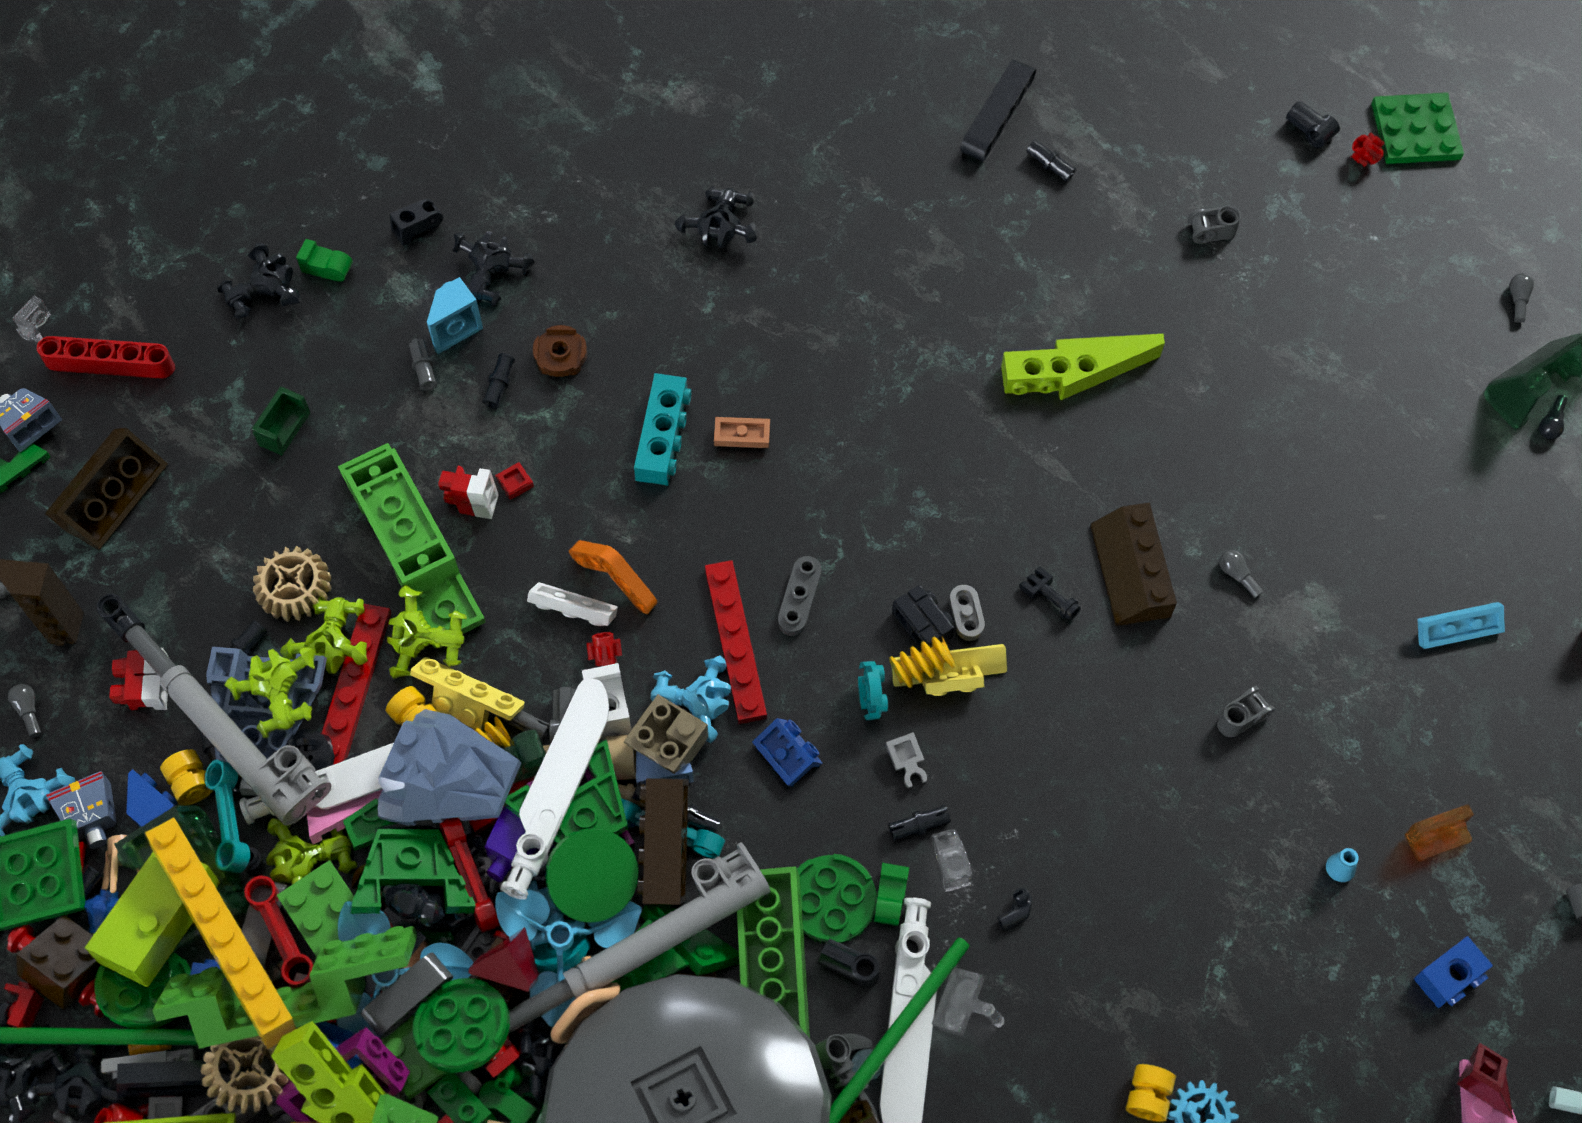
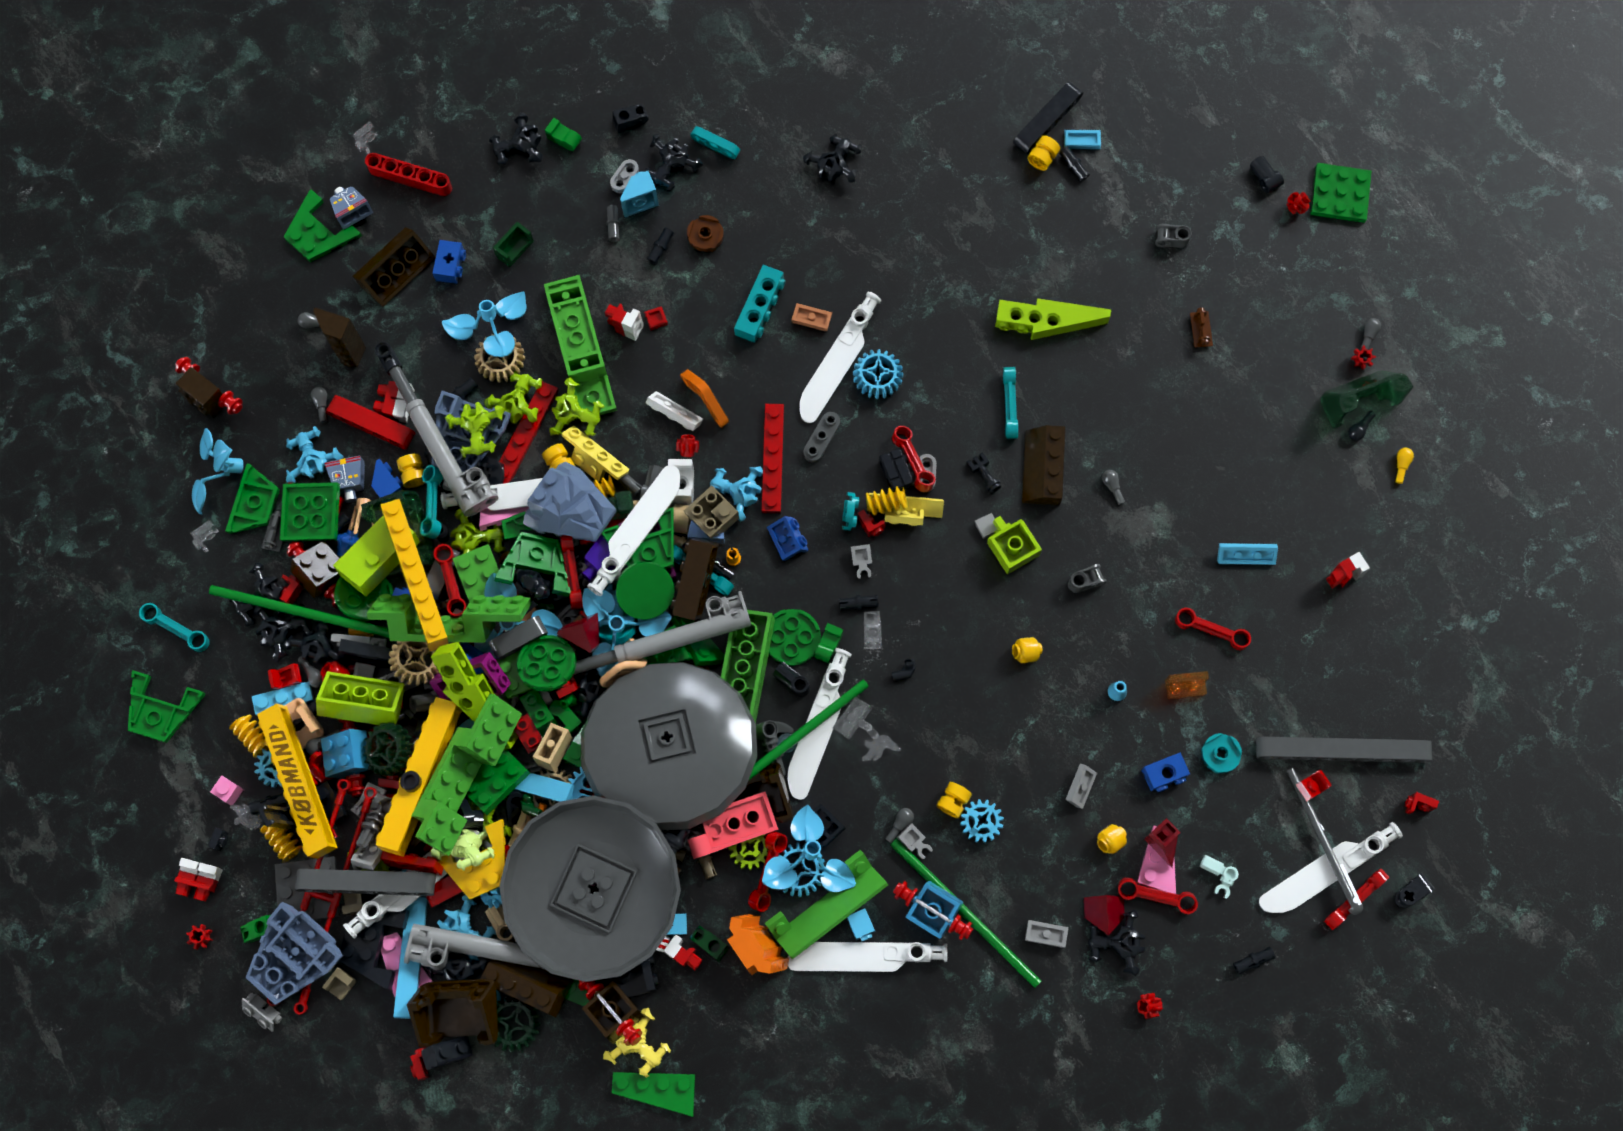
camera: 15 degrees right, 10 degrees up
none -> red beam [326,395,416,450]
none -> blue brick [432,240,466,284]
none -> medium azure plant [442,291,527,357]
none -> light grey plate [610,159,639,193]
none -> teal beam [690,126,740,159]
none -> light orange pin [726,547,741,566]
none -> white piece [800,292,881,424]
none -> medium azure gear [853,349,903,399]
none -> red bracket [857,510,886,537]
none -> clear piece [862,735,901,761]
none -> red piece [892,426,936,492]
none -> light grey tile [974,513,997,539]
none -> lime hinge [987,516,1042,575]
none -> teal piece [1003,367,1018,439]
none -> yellow head [1012,637,1043,663]
none -> yellow wheel [1027,136,1061,171]
none -> medium azure tile [1064,130,1101,149]
none -> light grey plate [1066,764,1097,809]
none -> yellow head [1097,824,1127,854]
none -> red piece [1175,608,1251,650]
none -> reddish brown hinge [1190,308,1213,348]
none -> teal plate [1201,733,1242,774]
none -> red gear [1351,345,1376,370]

